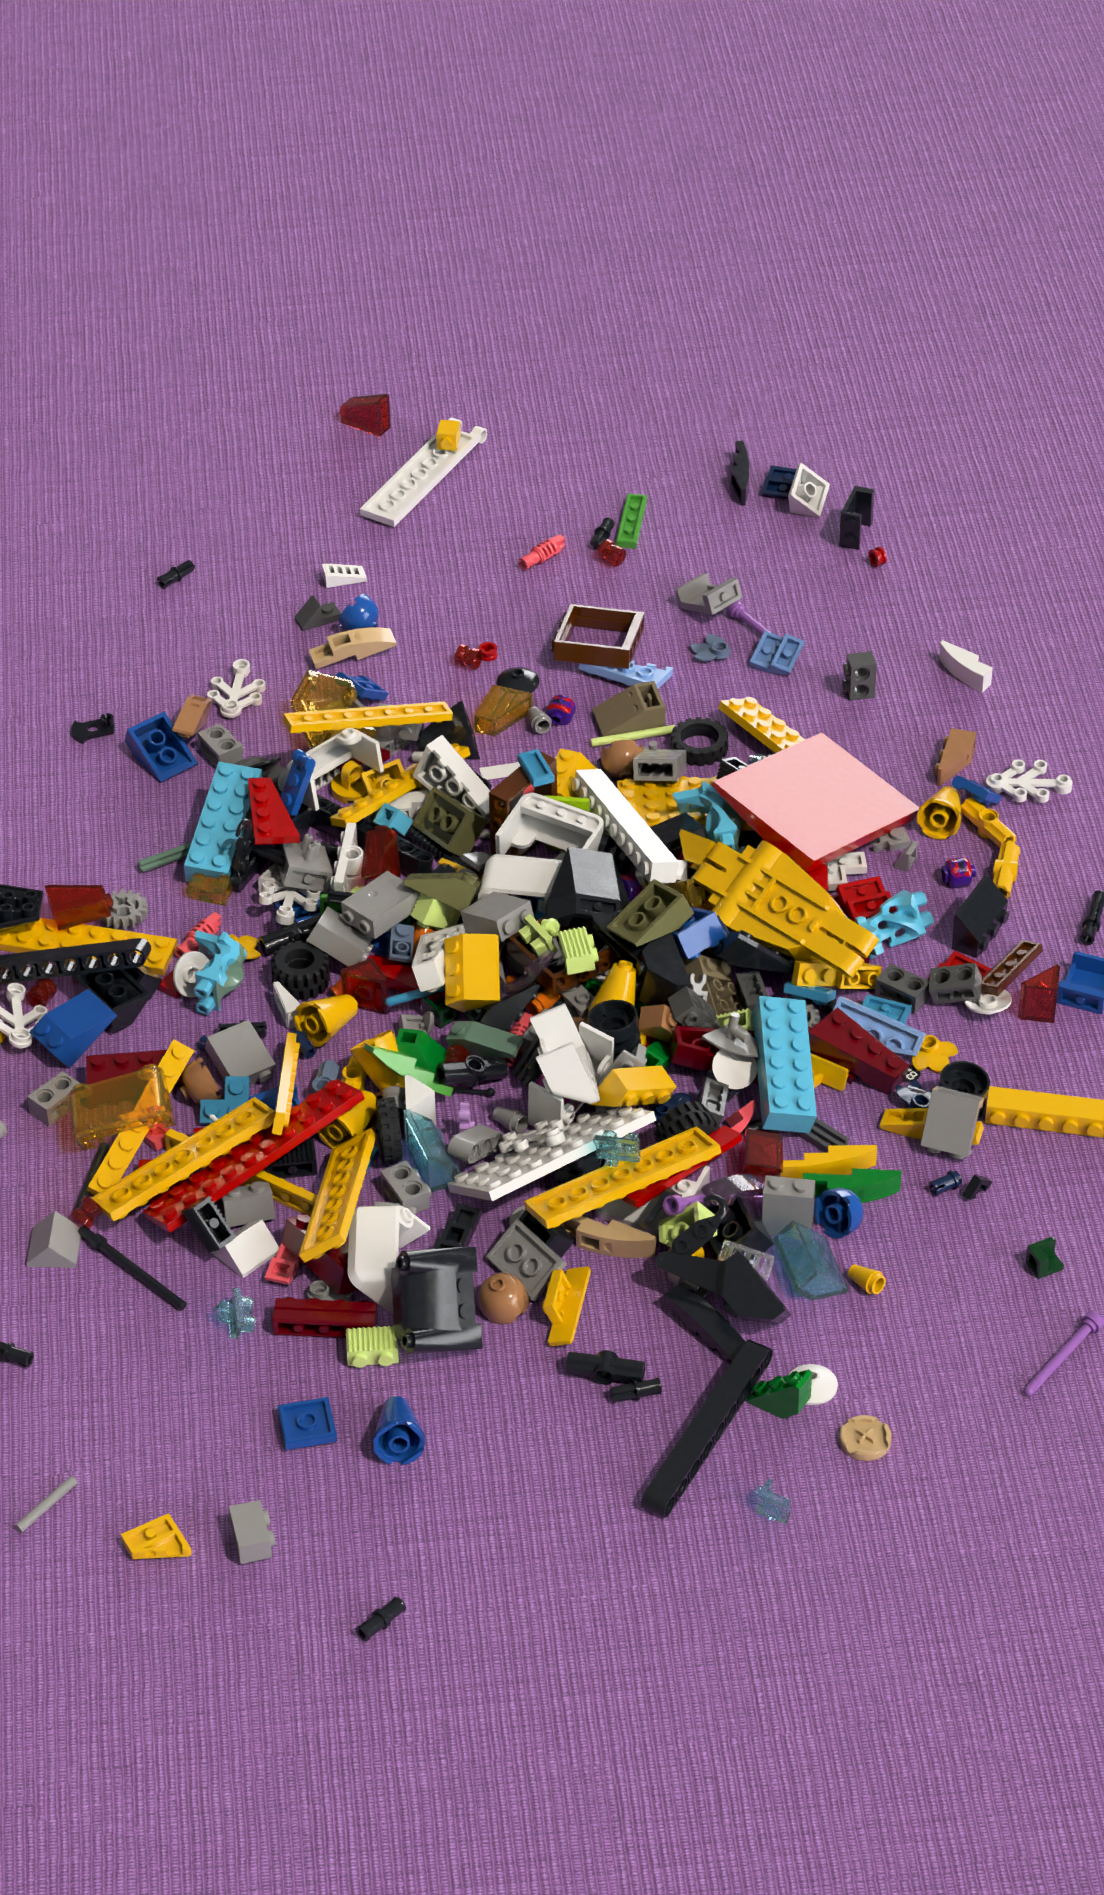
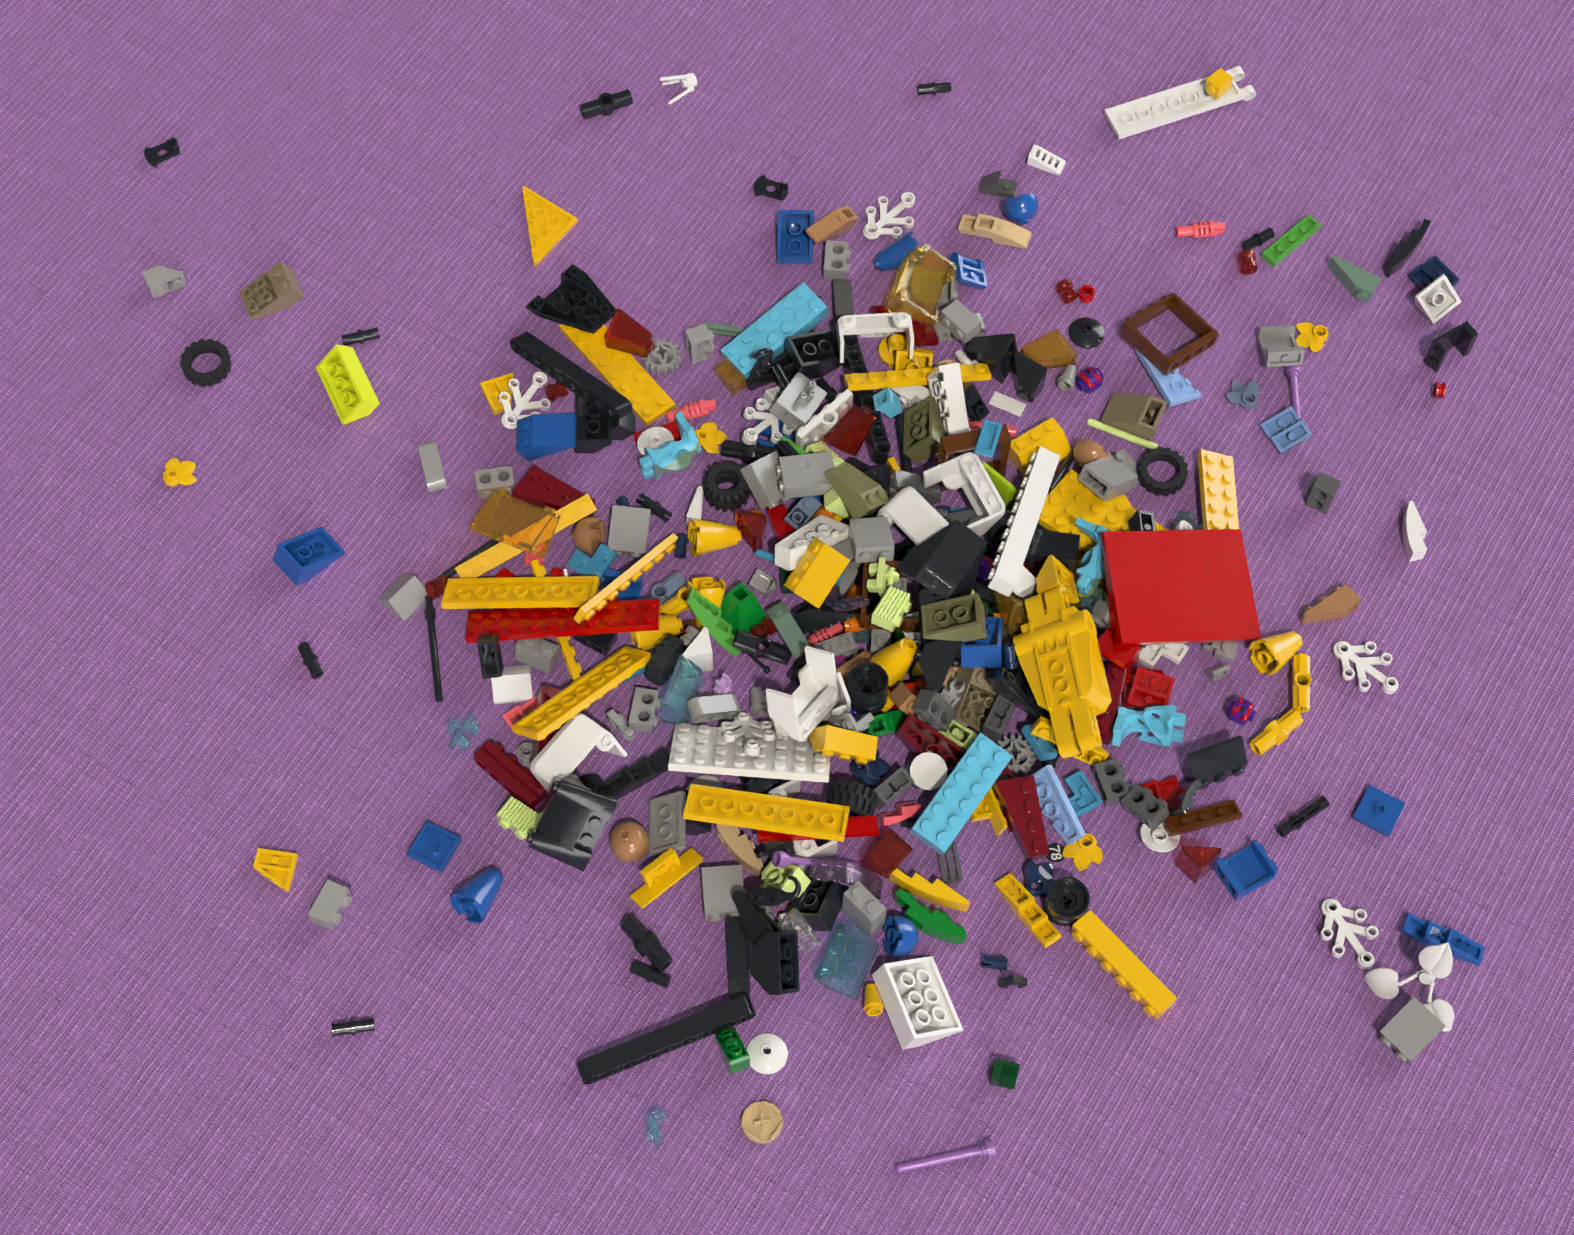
camera: 35 degrees right, 20 degrees up
light grey bar [14,1476,77,1533] -> none
black dish [248,757,281,777] -> none
red wing [248,777,300,845] -> none
blue plate [280,749,316,815] -> none
yellow plate [282,701,453,733] -> none
clear red slope [340,394,391,437] -> none
clear light blue hips [593,1130,641,1167] -> none
light grey shield [702,1012,758,1058] -> none
light grey panel [920,1086,984,1159] -> none
blue plate [952,776,1002,805] -> none
none -> light grey brick [685,324,714,364]
none -> light grey brick [701,865,744,922]
none -> white slope [872,956,963,1050]
none -> blue cone [874,230,925,272]
none -> black slope [1011,351,1047,403]
none -> black slope [1169,779,1202,816]
none -> yellow plate [1296,322,1329,352]
none -> sand green slope [1328,255,1381,303]

